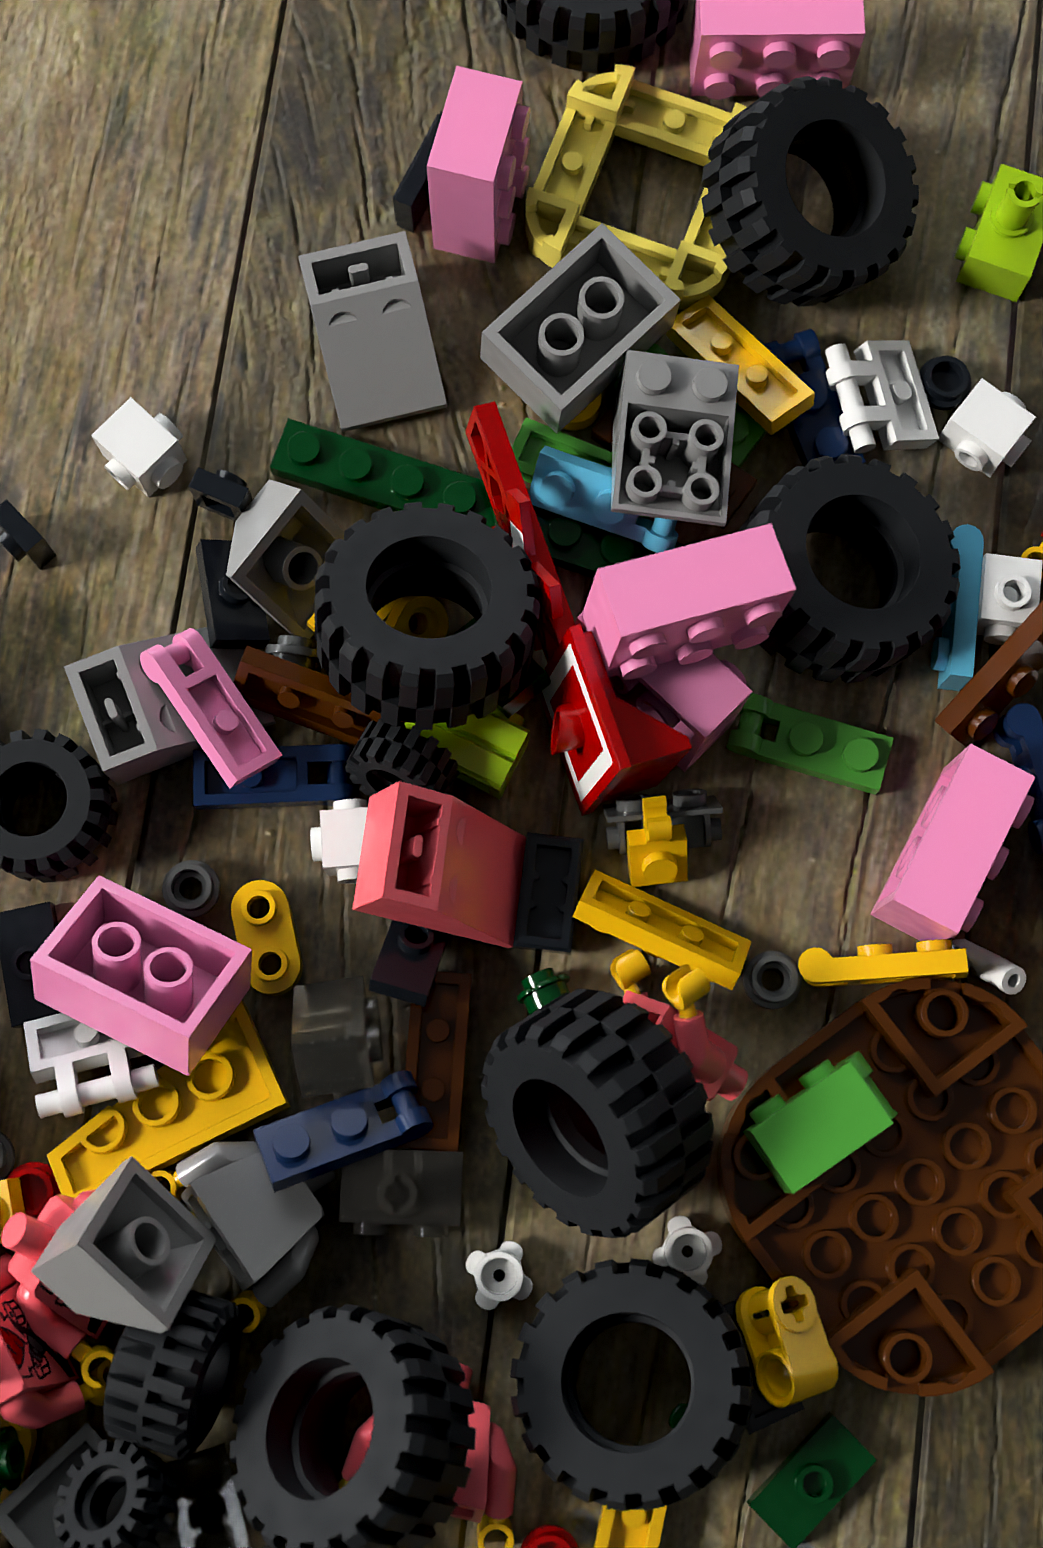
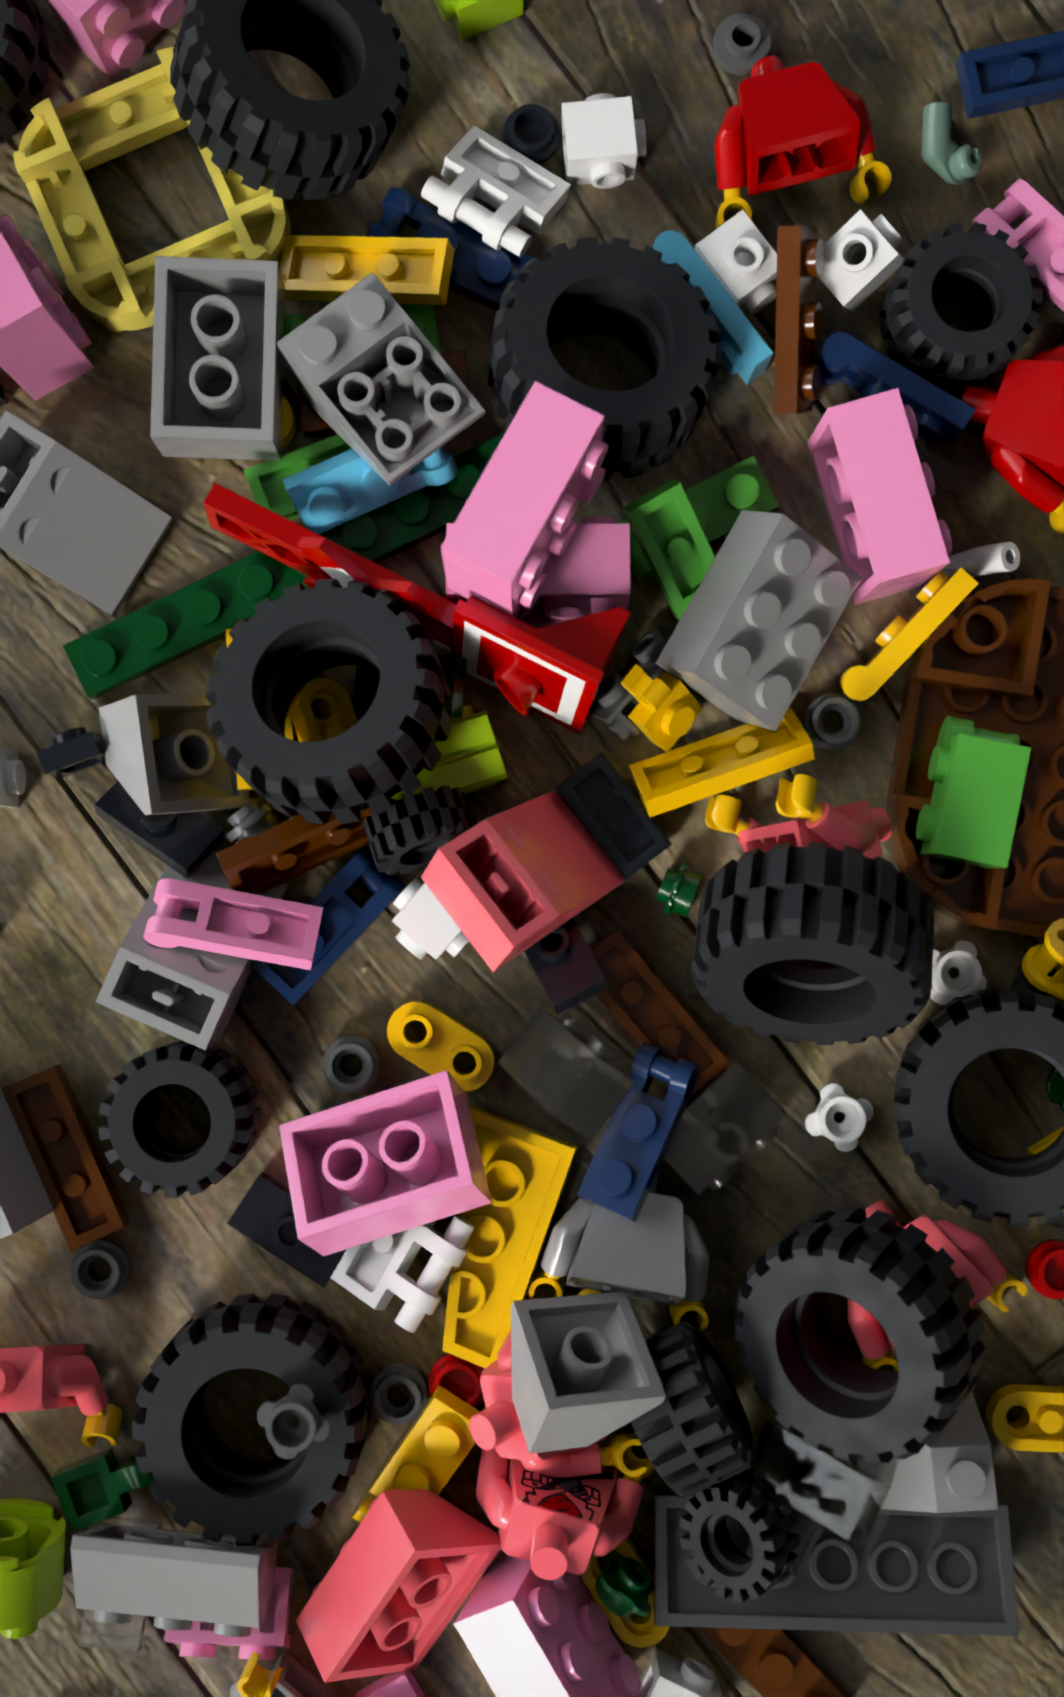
camera: 40 degrees left, 10 degrees up
none -> bright green plate [622,479,715,625]
none -> light grey brick [655,510,862,731]

